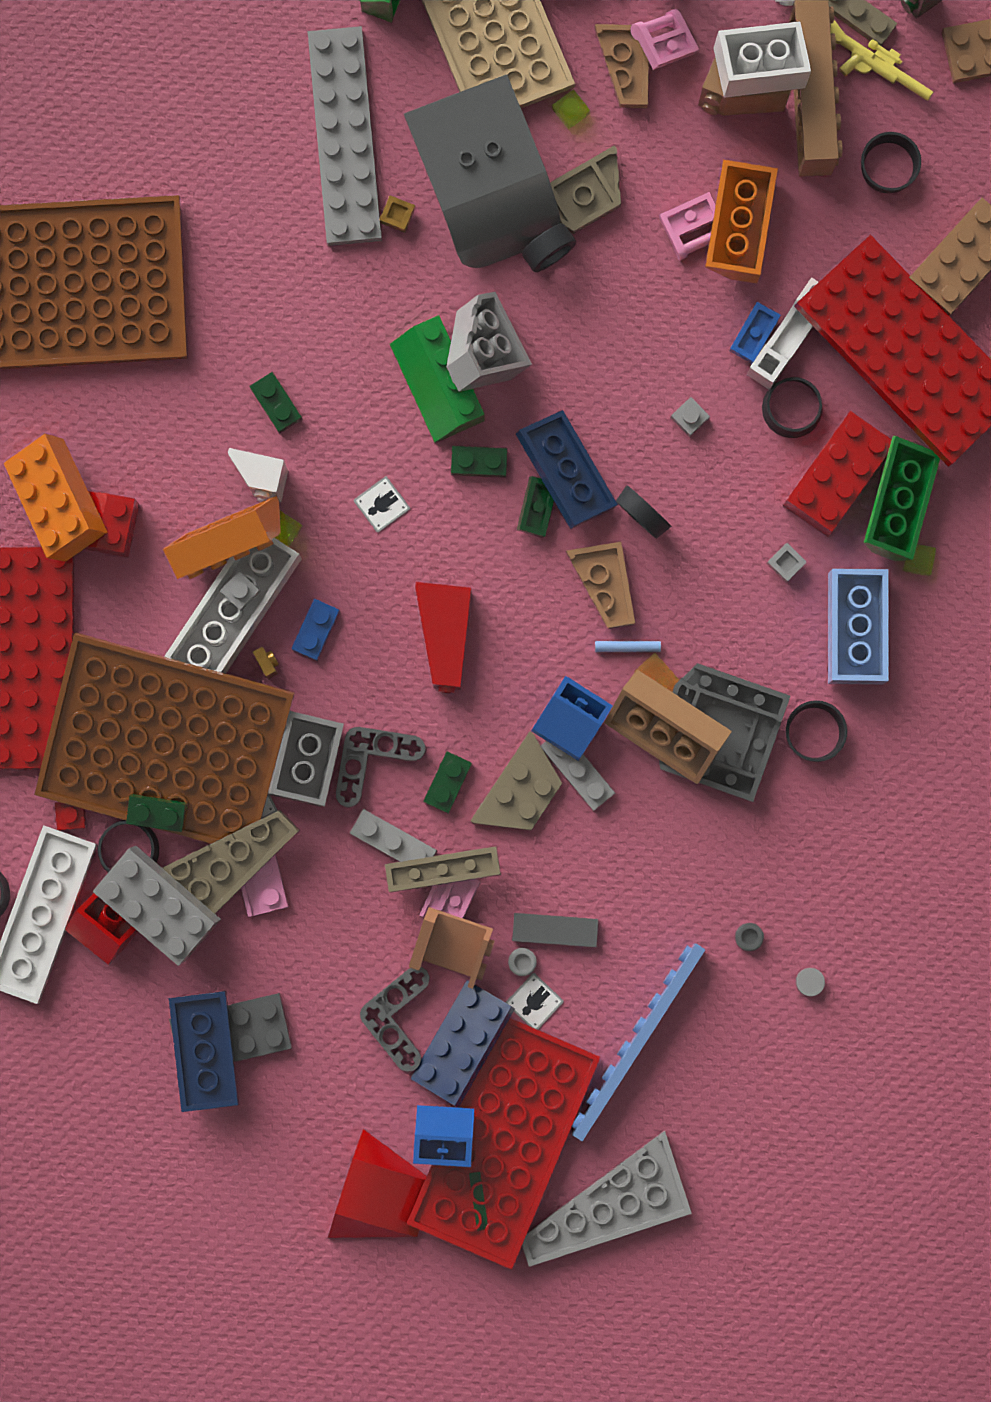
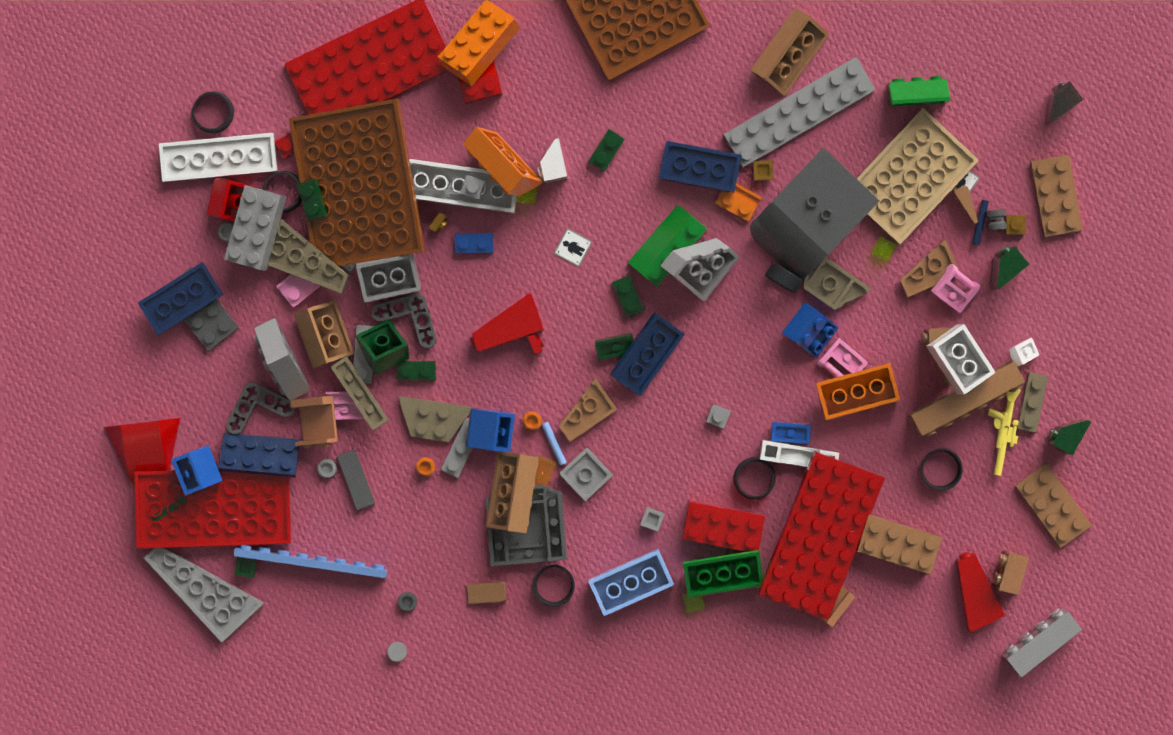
camera: 65 degrees right, 5 degrees up
sticker [505,973,564,1030] -> none
black tyre [616,485,672,539] -> none
none -> light grey tile [218,223,234,242]
none -> dark green plate [235,557,257,578]
none -> light grey brick [254,318,310,401]
none -> medium nougat slope [294,300,354,368]
none -> dark green slope [356,320,409,375]
none -> orange plate [416,457,435,476]
none -> medium nougat slope [467,581,507,604]
none -> orange plate [523,411,542,431]
none -> red plate [528,334,544,355]
none -> light grey plate [559,447,613,501]
none -> dark blue plate [659,141,742,193]
none -> orange plate [715,183,762,222]
none -> medium nougat slope [750,8,829,96]
none -> blue slope [782,302,838,358]

